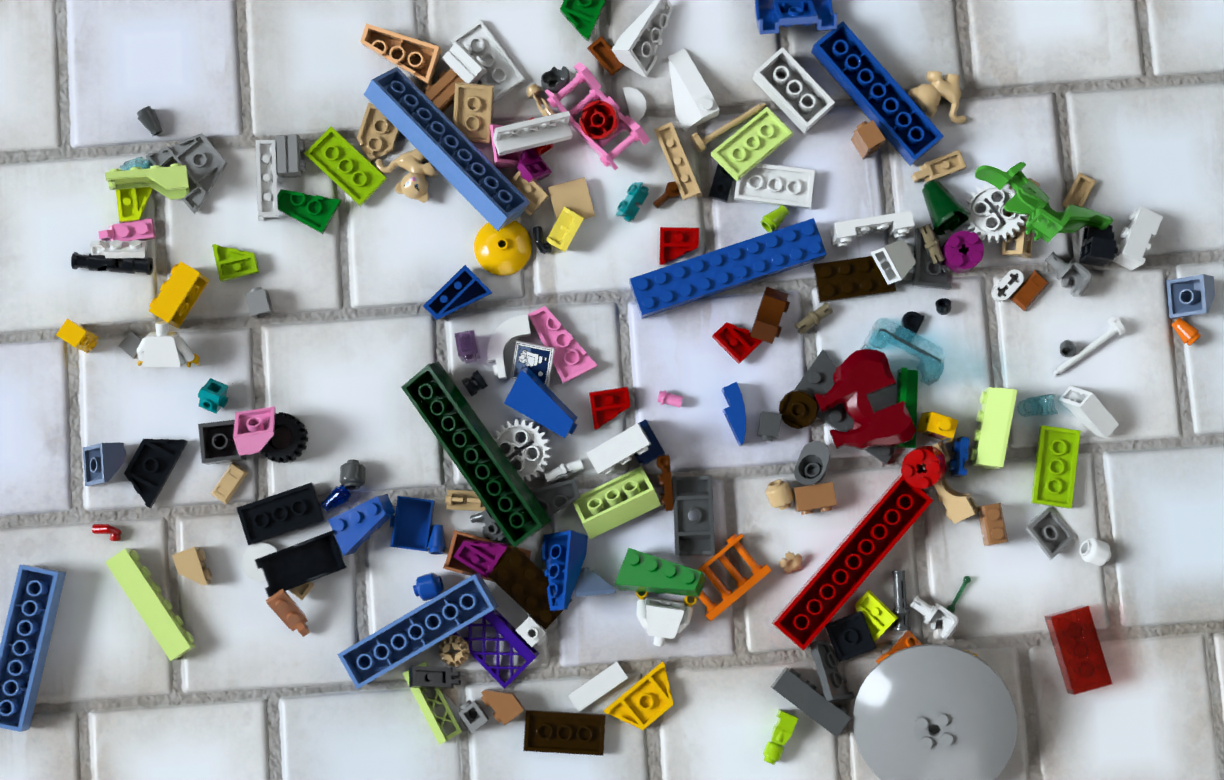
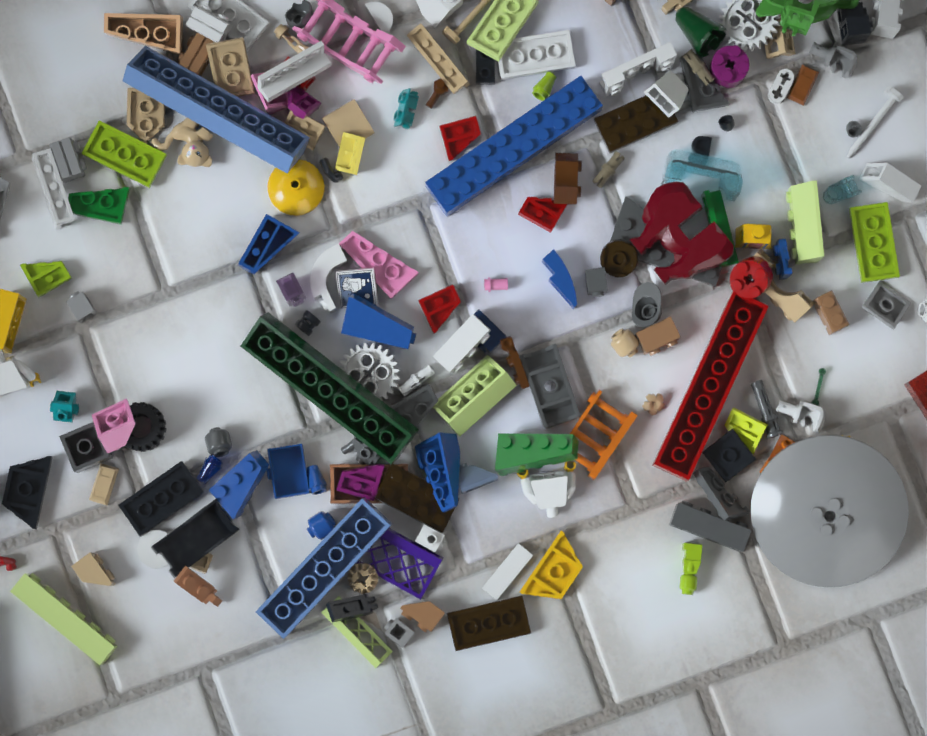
camera: 15 degrees left, 0 degrees up
tan hinge [446,490,486,511] -> none
red cylinder [579,100,620,140] -> none

